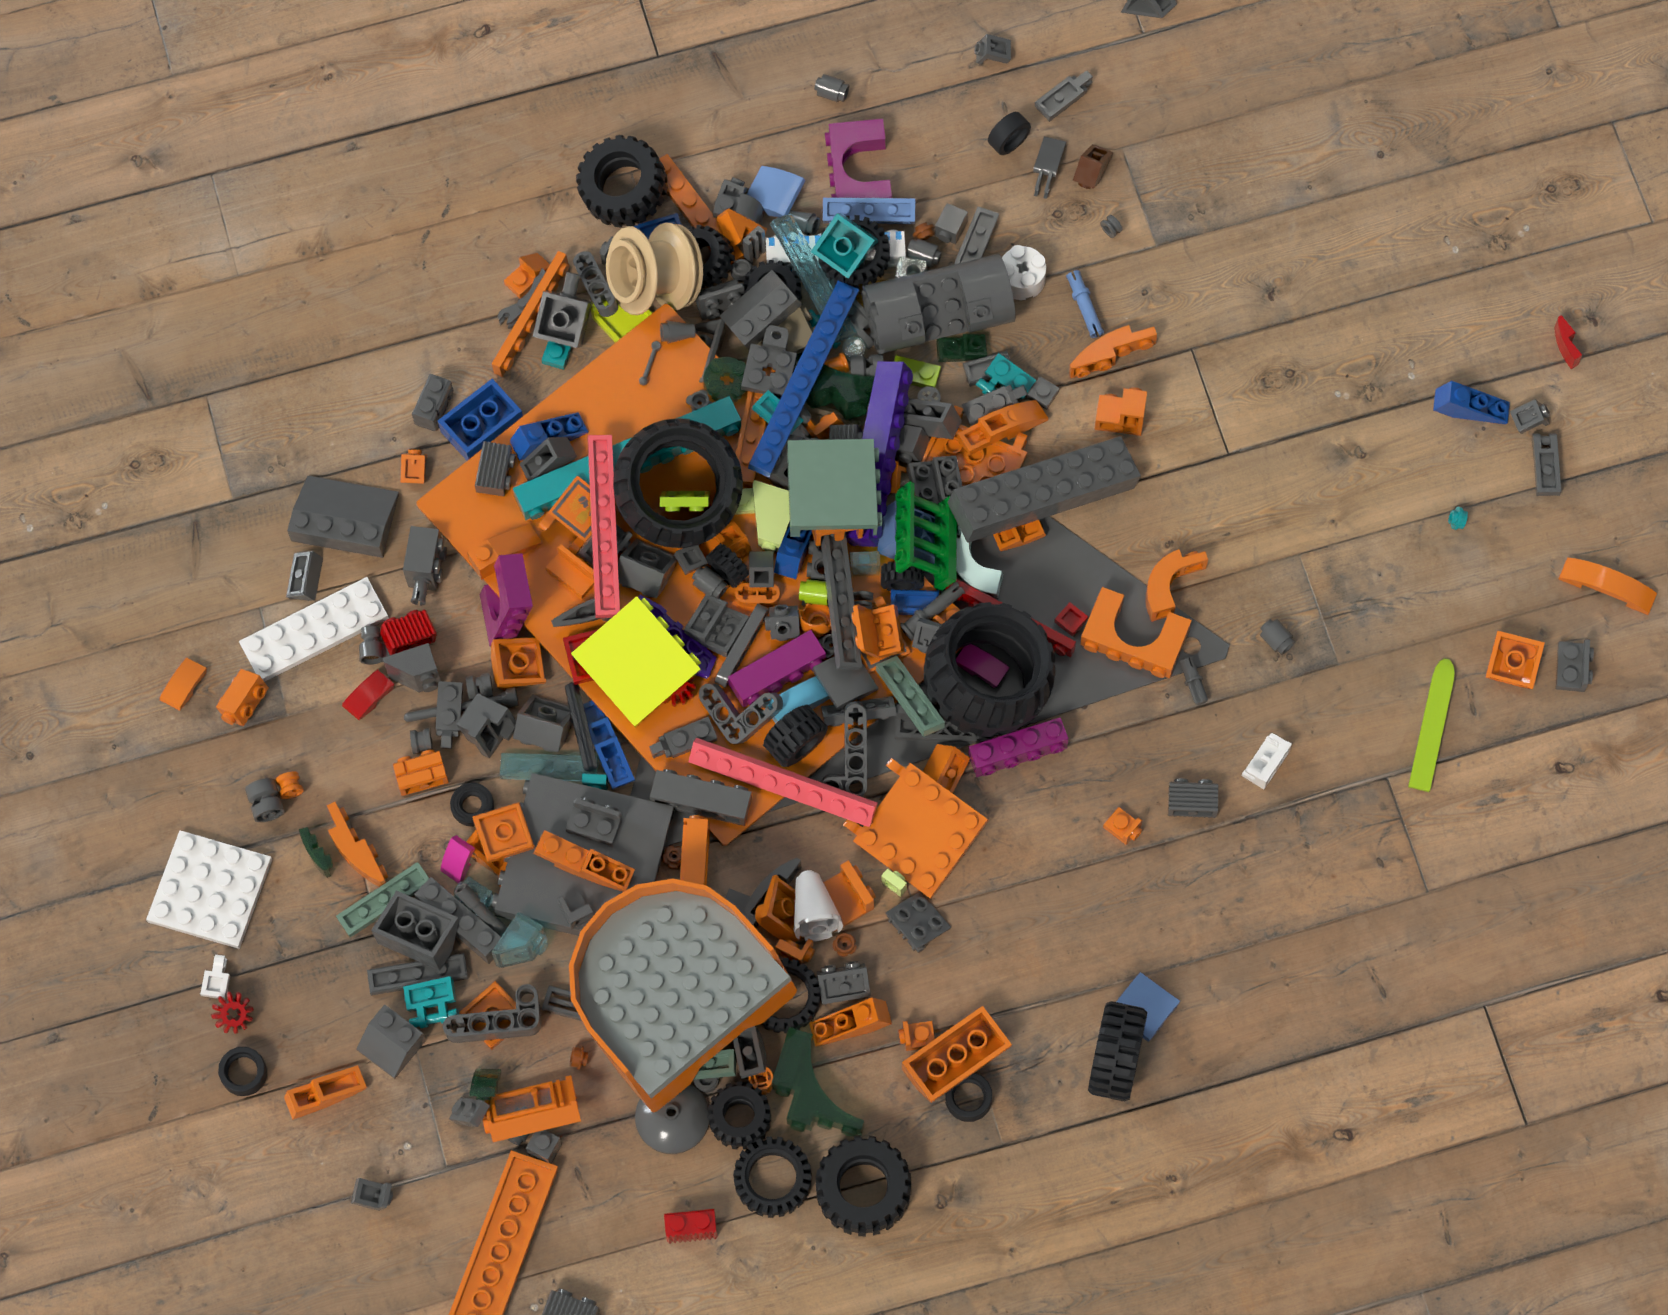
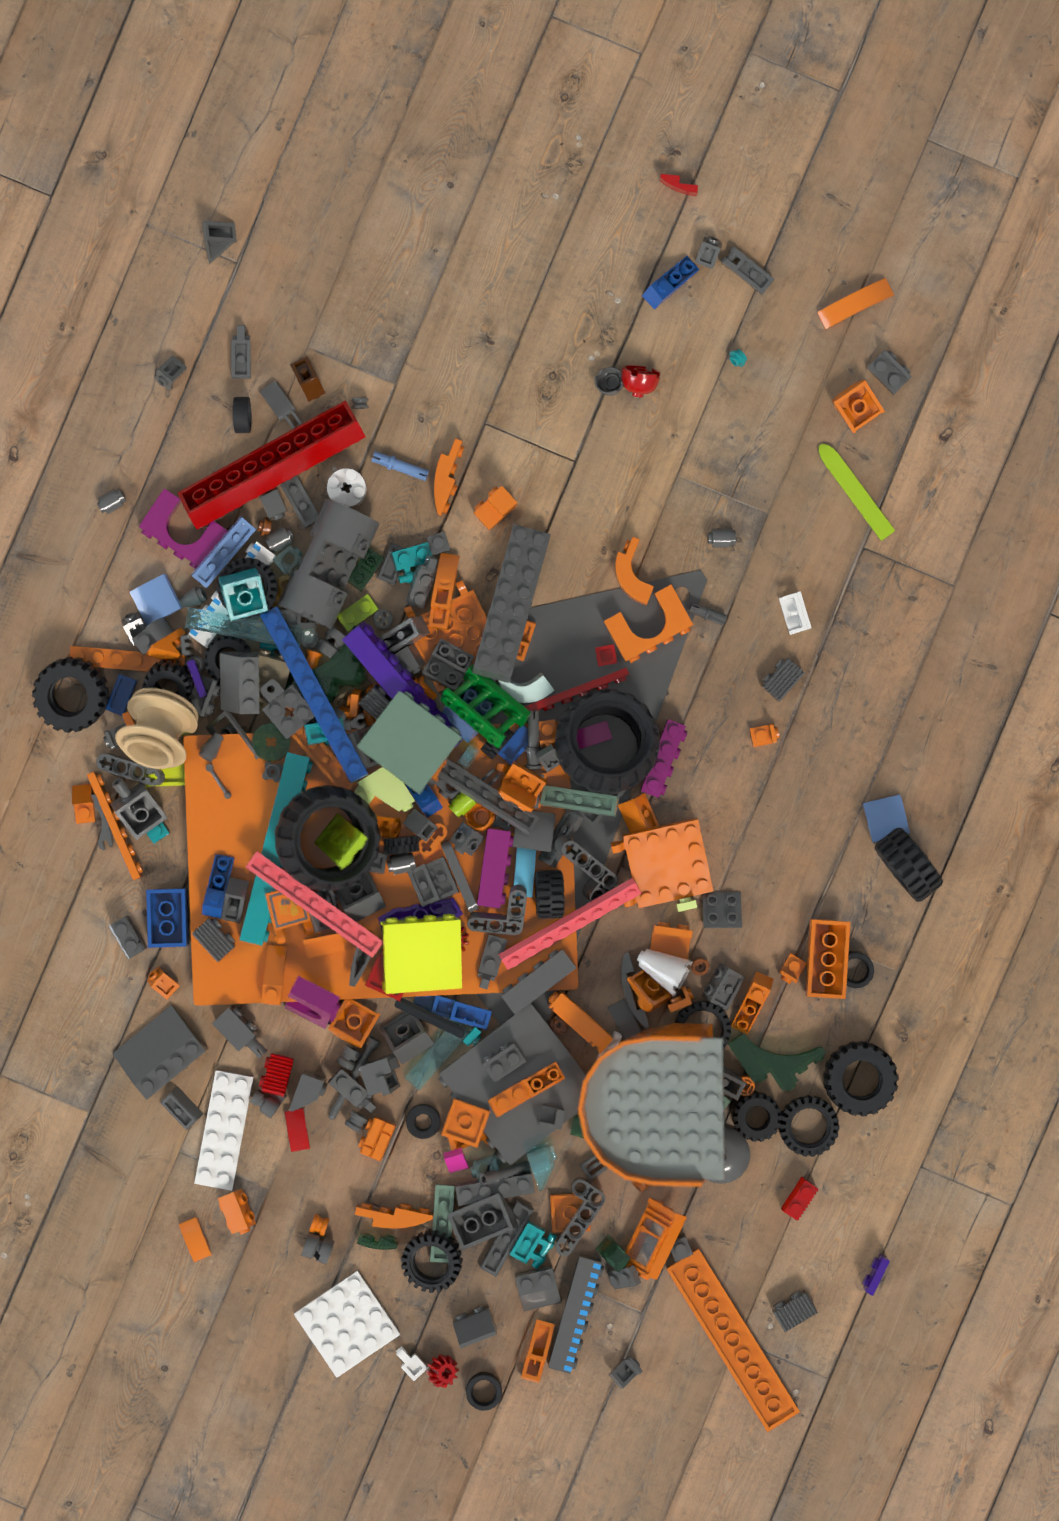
camera: 55 degrees left, 20 degrees up
none -> red brick [177,400,366,530]
none -> dark purple tile [187,659,208,698]
none -> black tyre [401,1230,463,1293]
none -> dark grey slope [453,1305,497,1348]
none -> dark grey brick [548,1254,604,1374]
none -> dark grey hair [594,367,624,396]
none -> red cylinder [622,365,661,398]

